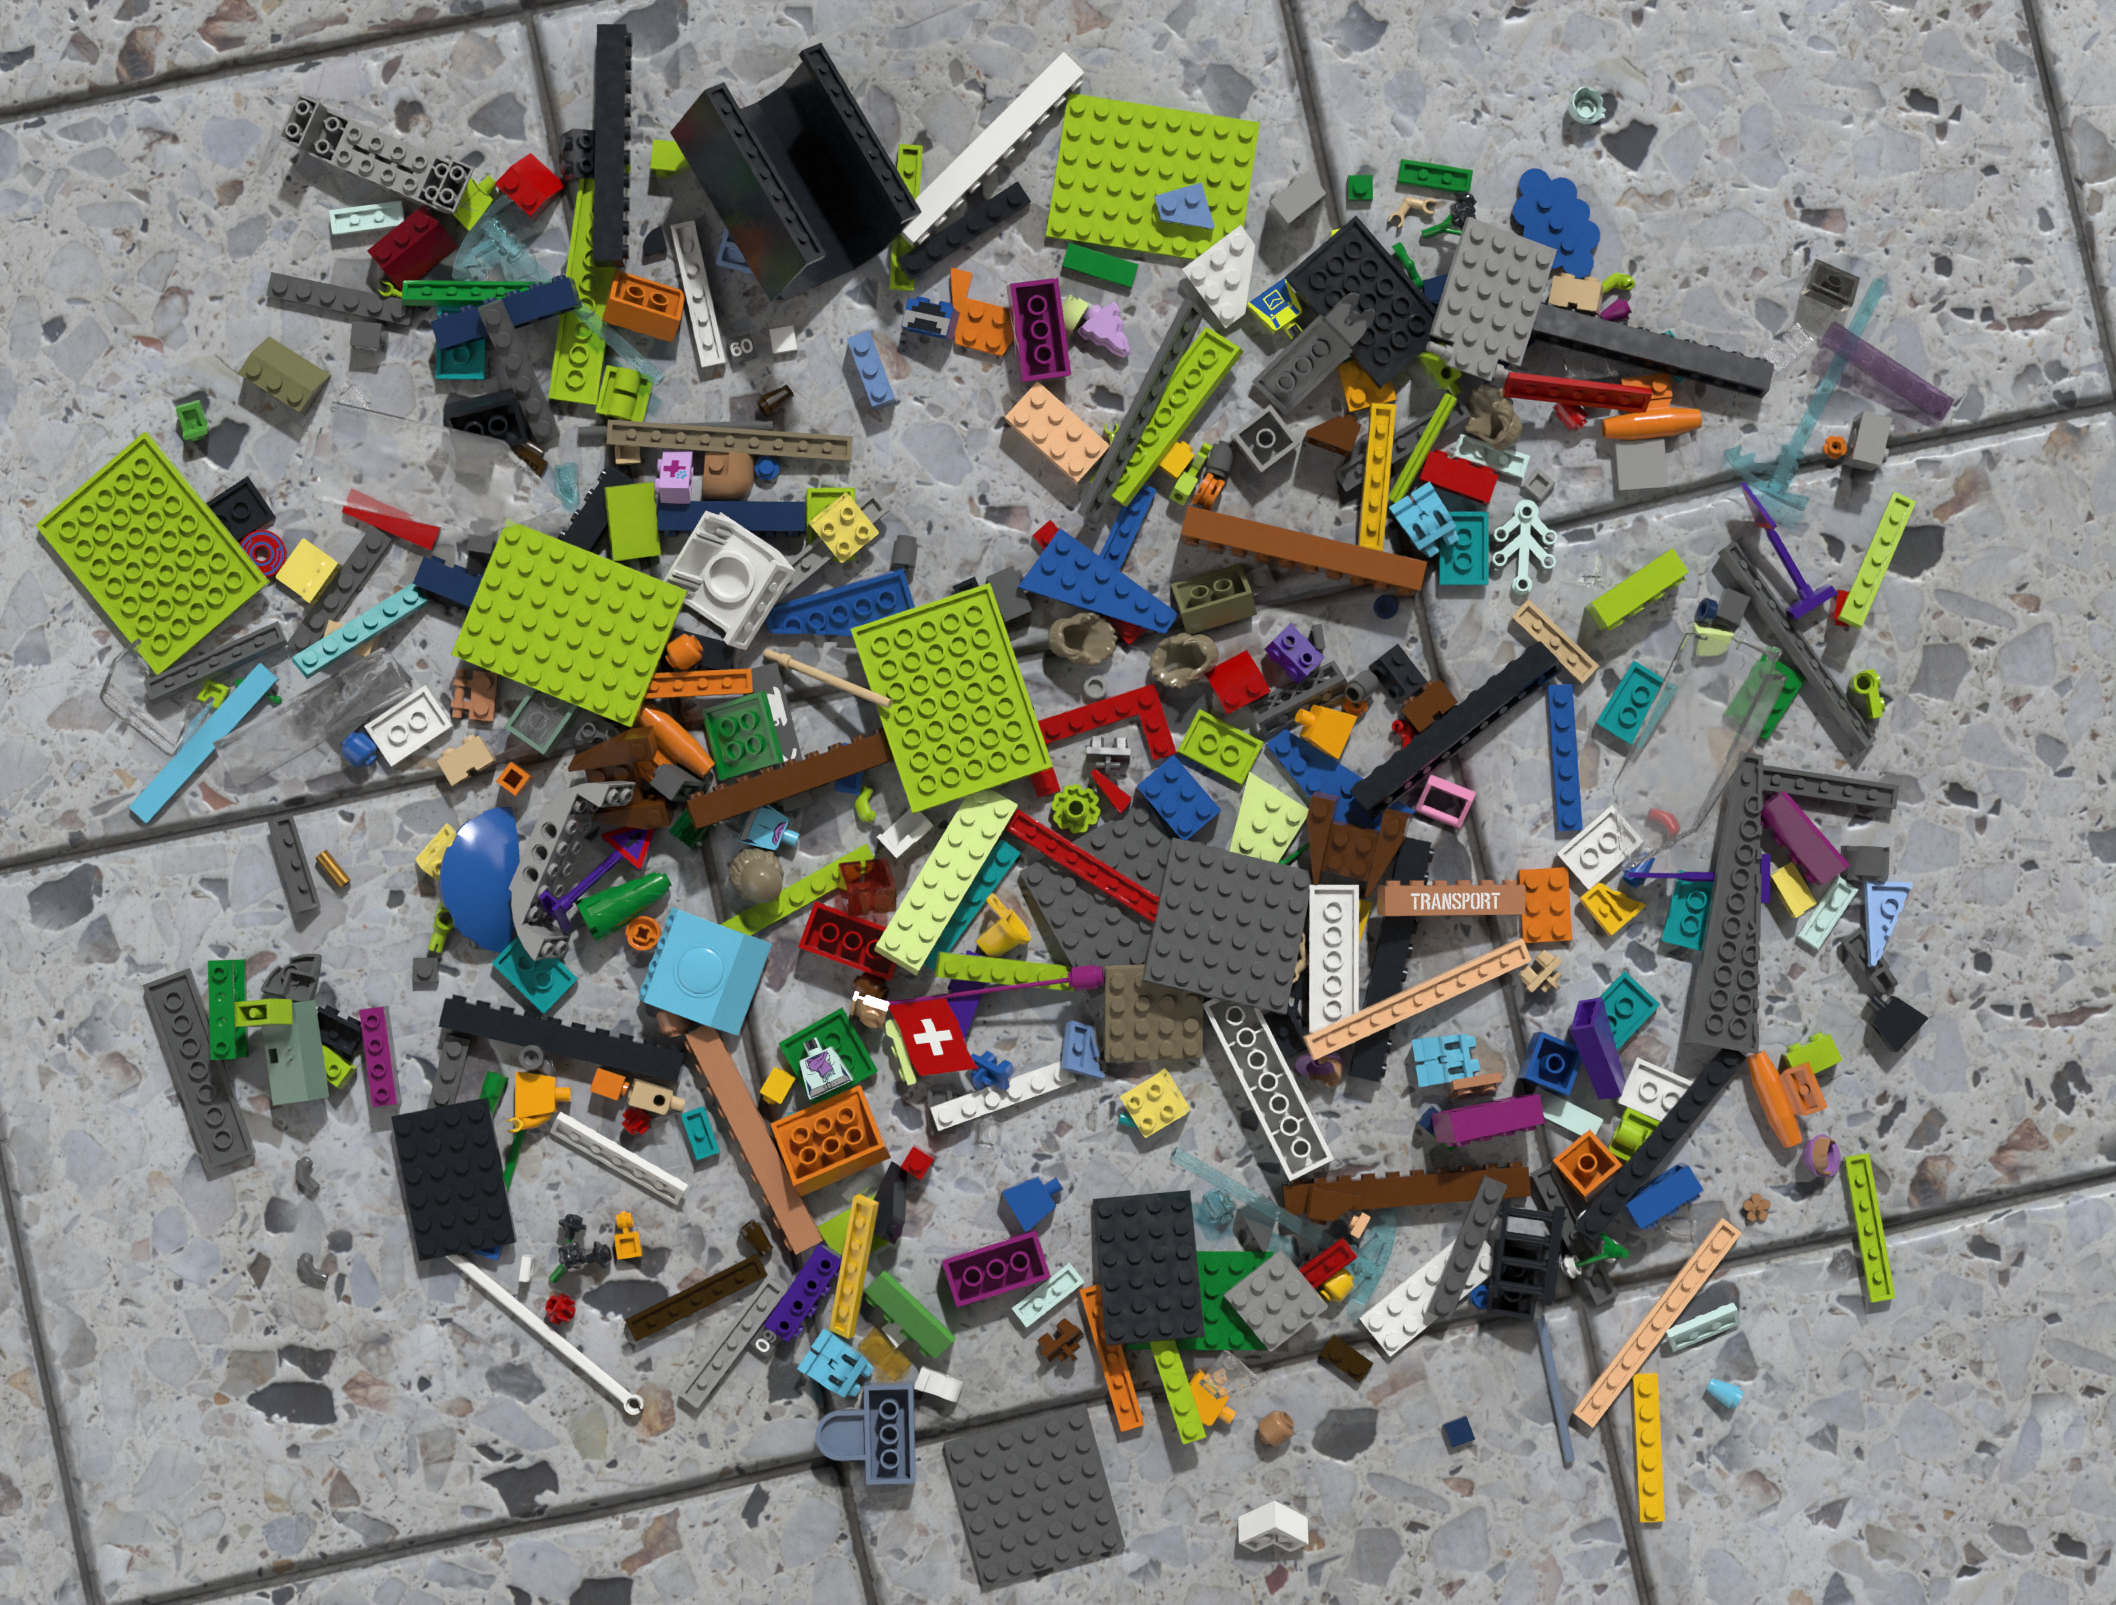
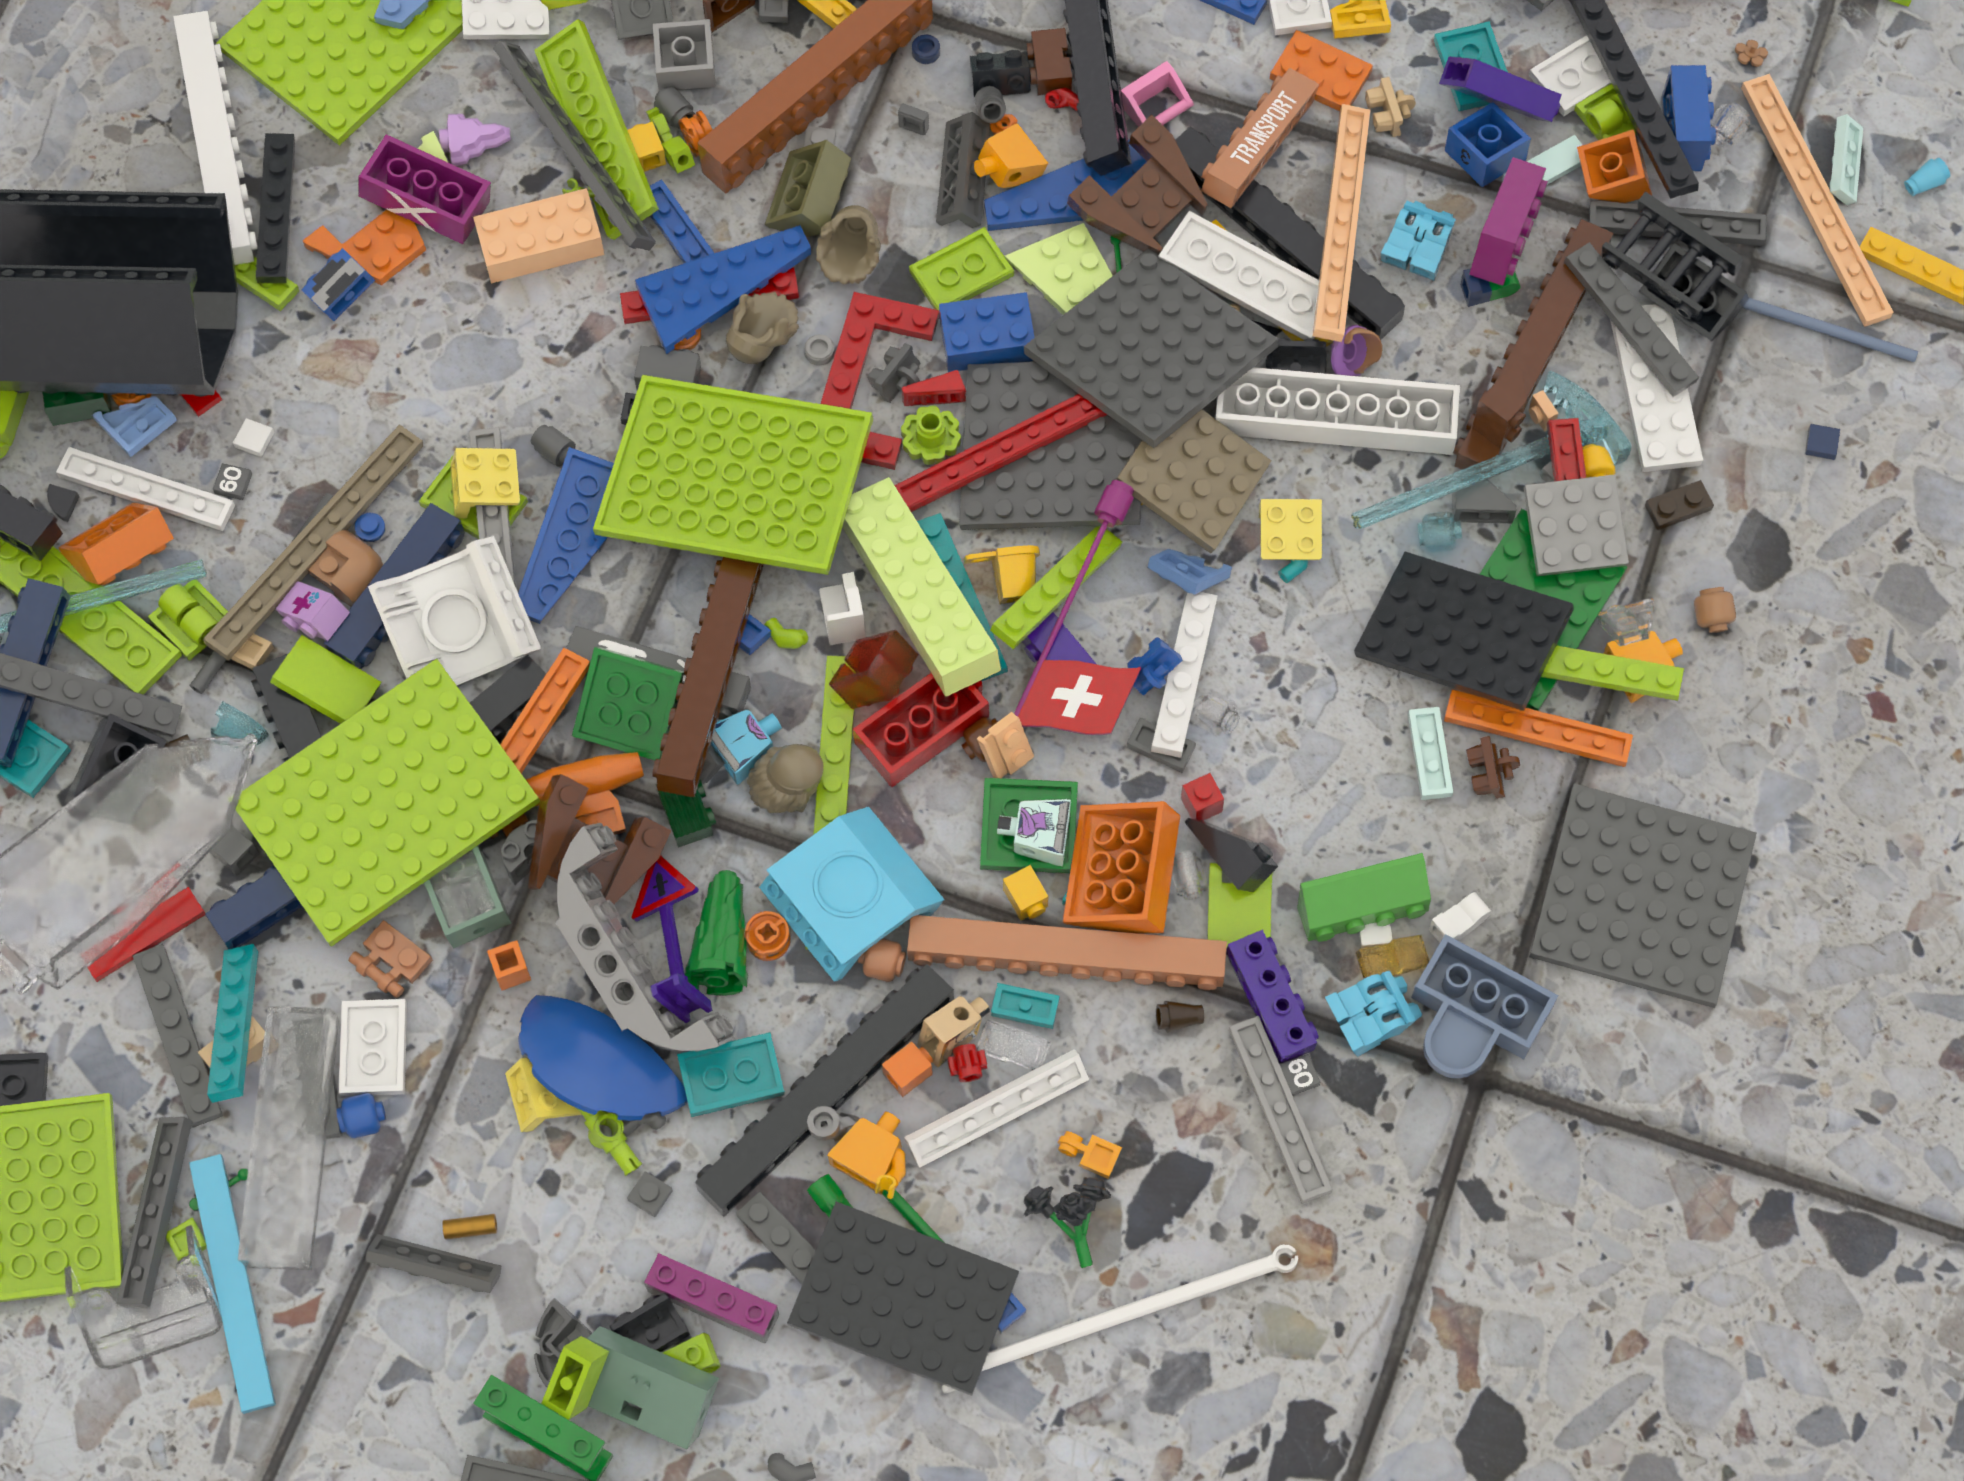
camera: 55 degrees left, 20 degrees down
red tile [240,530,288,578] -> none
light yellow bracket [276,538,343,605] -> none
tan brick [437,734,497,787] -> none
white tile [519,1254,535,1282] -> none
red gear [545,1292,576,1325] -> none
dark brown plate [625,1253,768,1342] -> none
dark grey slope [650,764,706,802] -> none
orange head [665,634,704,670] -> none
dark brown cone [756,384,794,417] -> none
tan bar [763,649,893,709] -> none
yellow plate [829,1194,879,1339] -> none
medium blue brick [847,330,896,410] -> none
yellowish green hinge [885,1018,920,1085] -> none
magenta brick [942,1229,1051,1307] -> none
blue torso [1002,1176,1064,1232] -> none
green tile [1062,243,1139,289] -> none
red slope [1204,650,1271,716] -> none
white panel [1238,1501,1308,1552] -> none
dark purple brick [1264,623,1325,684] -> none
nougat plate [1448,1072,1503,1099] -> none
blue plate [1470,1285,1489,1310] -> none
plant [1561,1210,1629,1279] -> none

